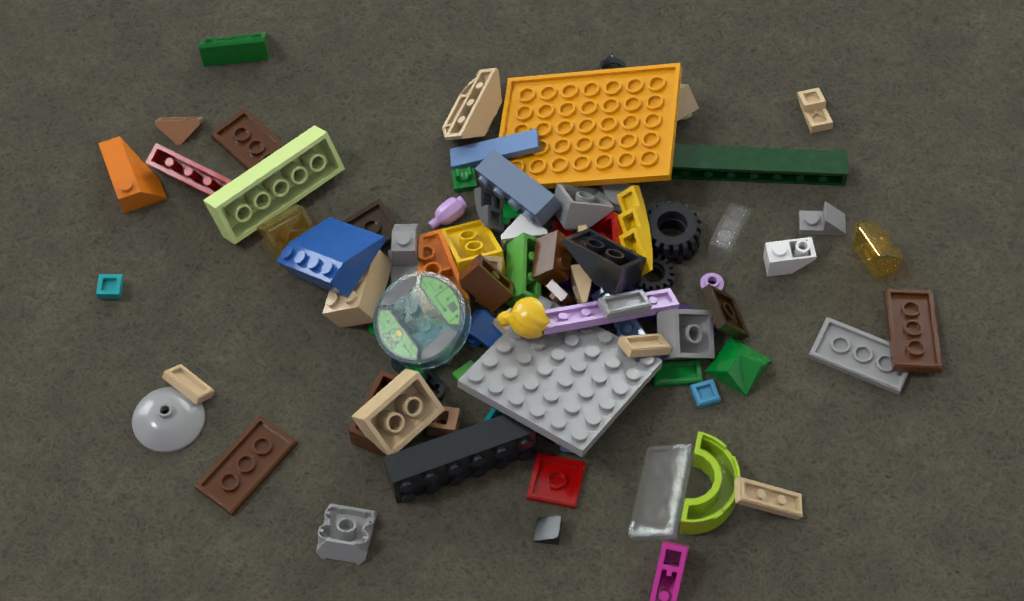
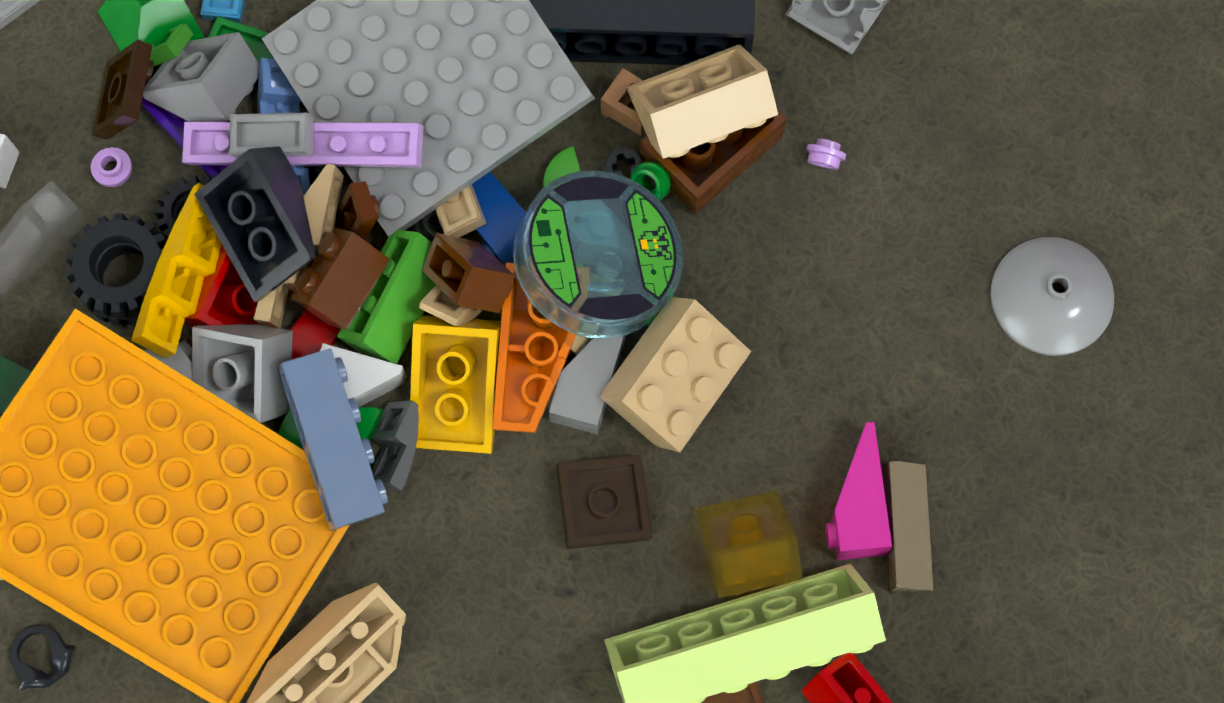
camera: 160 degrees left, 15 degrees up
teal plate [96,274,124,299] -> none
tan tile [162,364,215,405] -> none
reddish brown tile [194,415,297,516] -> none
blue slope [276,217,387,298] -> none
light grey slope [391,224,418,266] -> none
lavender plant [428,196,468,230] -> none
medium blue tile [450,129,540,170] -> none
green tile [451,167,477,193] -> none
yellow hair [497,297,550,339] -> none
tan tile [617,333,672,358] -> none
none -> bright green tile [150,23,193,66]
none -> lavender plate [806,139,846,170]
none -> dark pink slope [825,422,892,560]
none -> dark tan slope [883,461,934,592]

